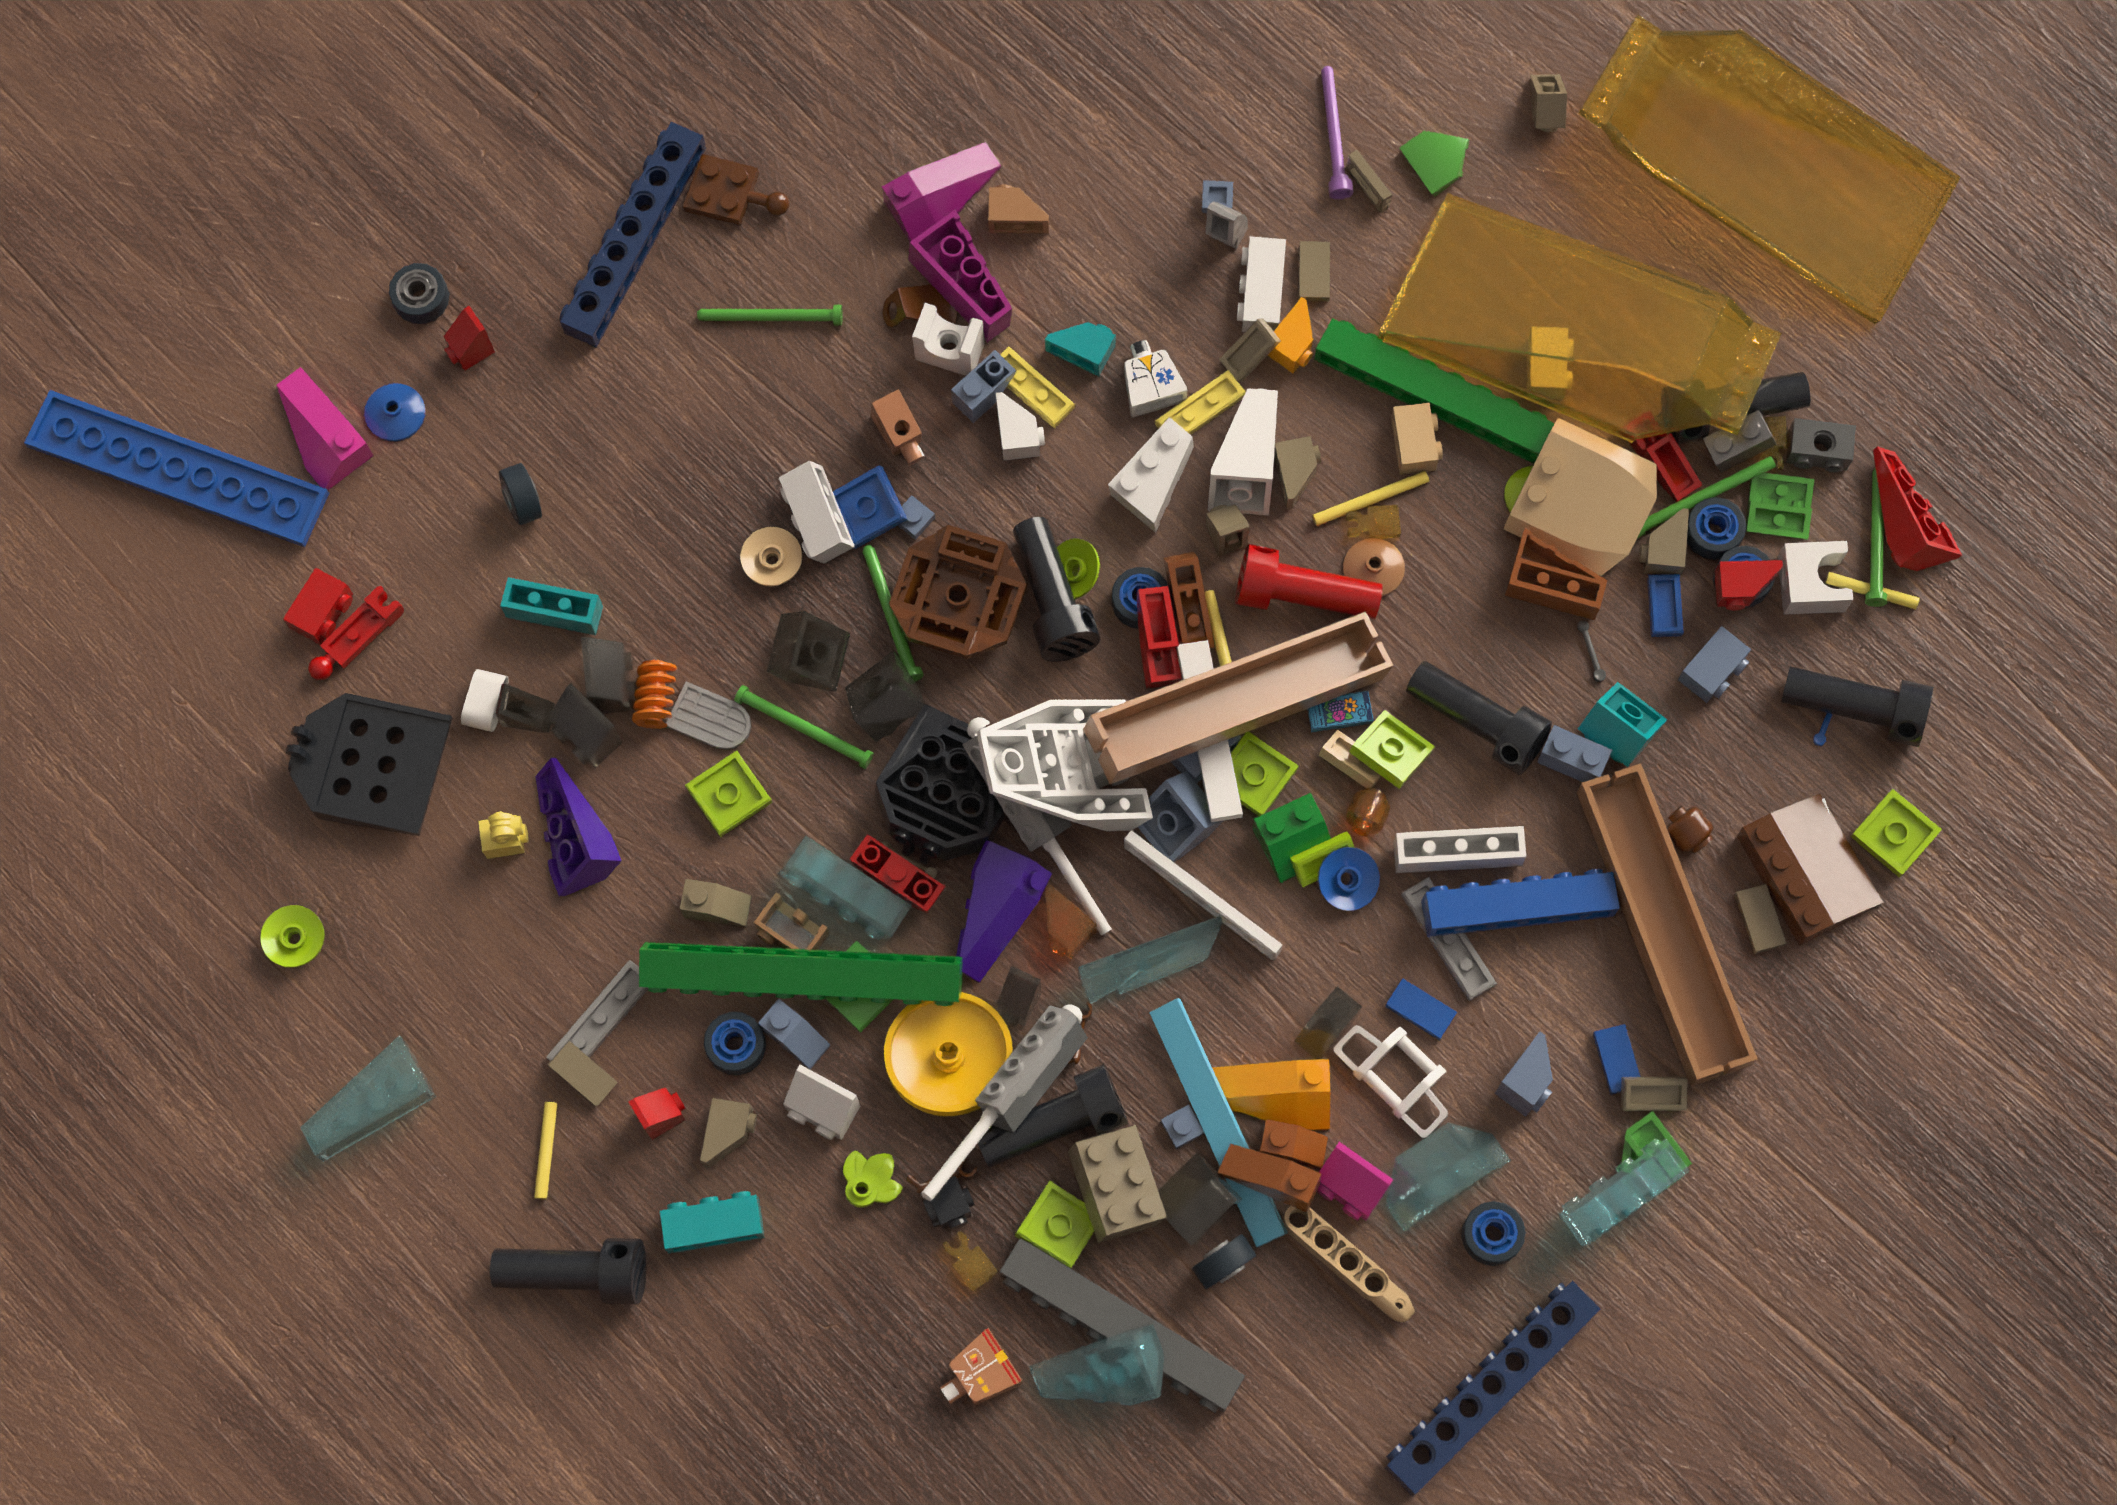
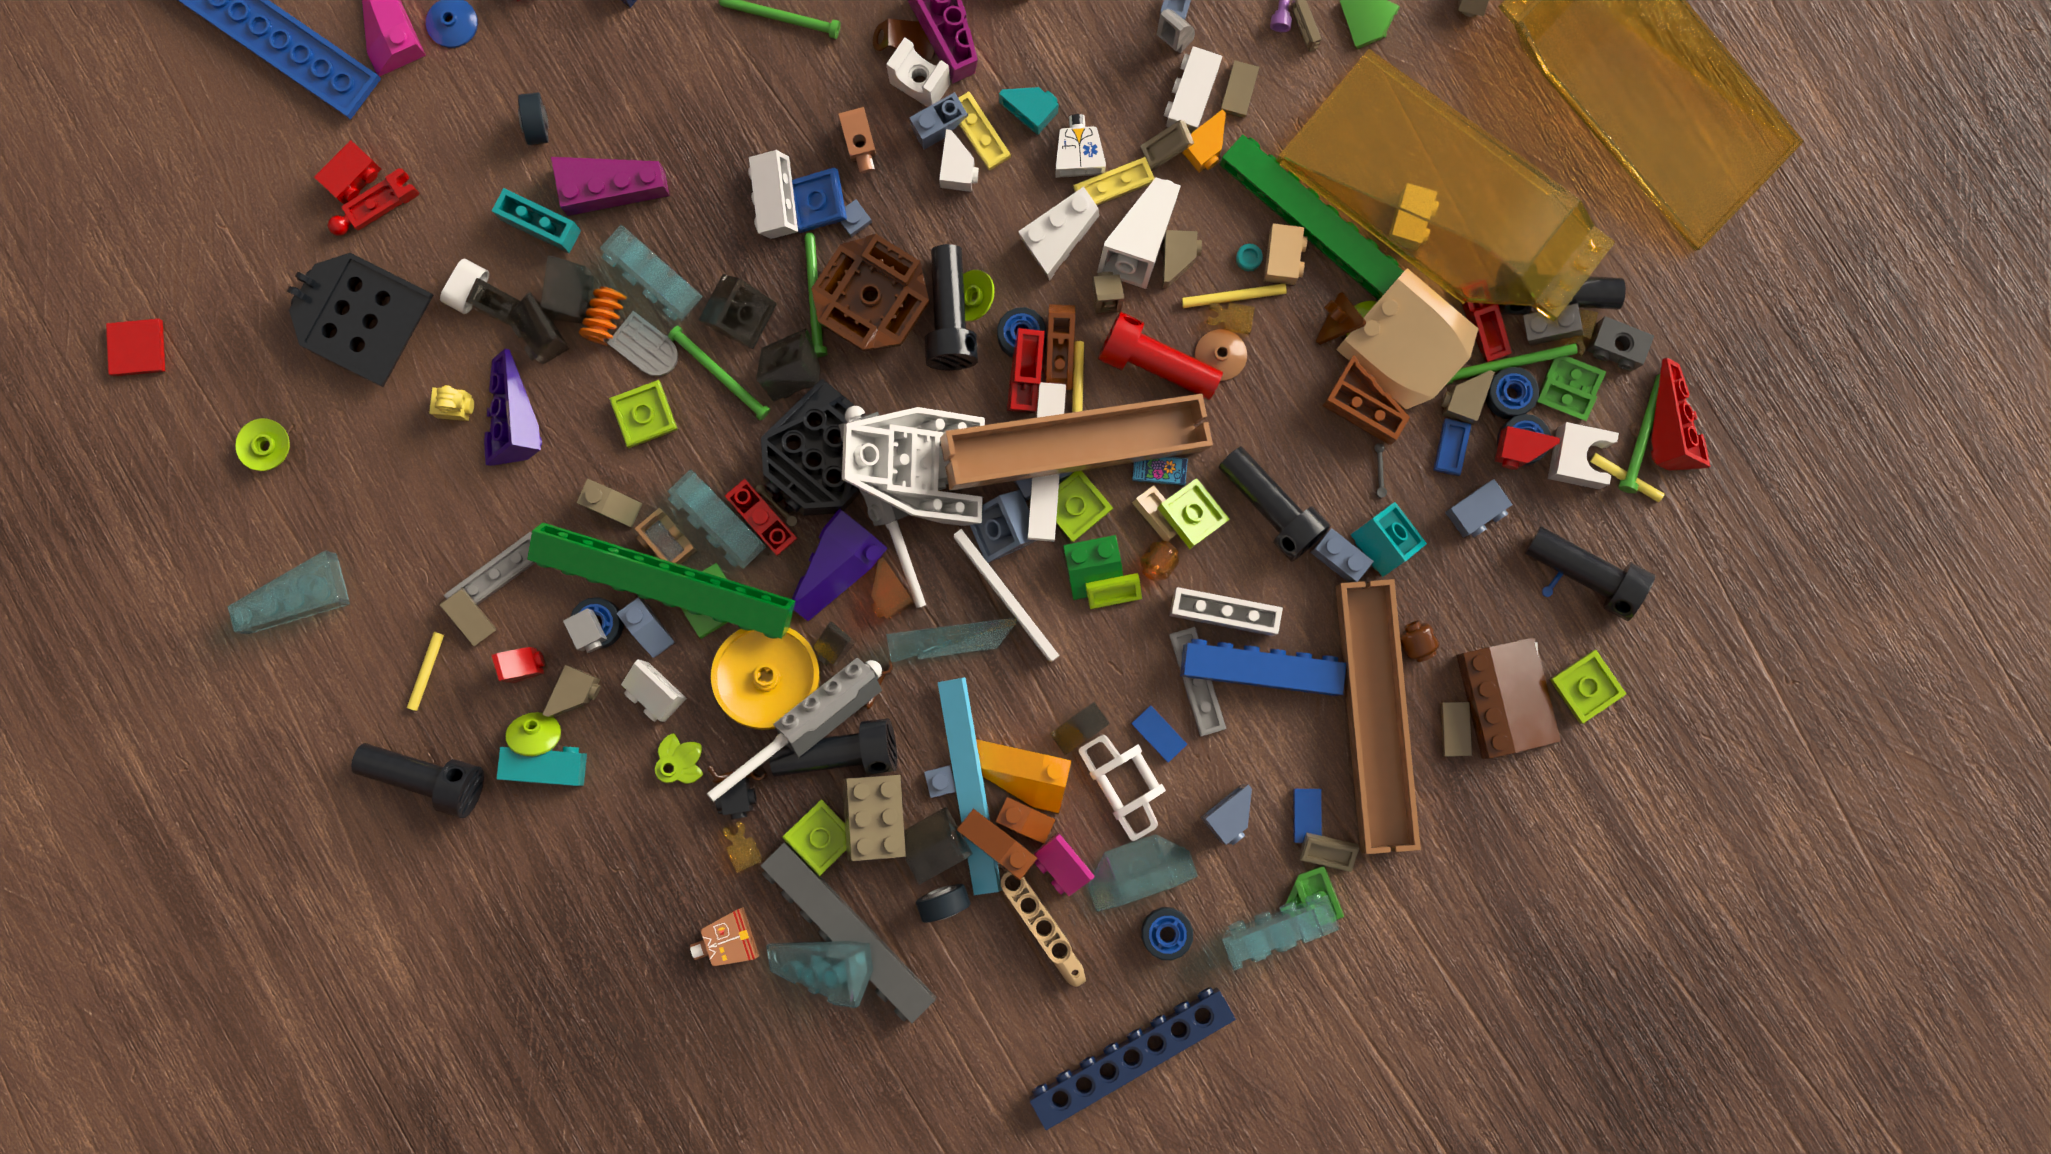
camera: 10 degrees right, 10 degrees up
tan dish [740,527,802,586] -> none
blue dish [1318,847,1380,911] -> none
none -> red tile [106,318,165,377]
none -> lime dish [506,712,561,756]
none -> magenta wedge [551,157,670,216]
none -> light grey brick [563,608,607,653]
none -> clear light blue wedge [600,225,703,322]
none -> teal tile [1236,244,1263,271]
none -> reddish brown piece [1316,292,1366,345]

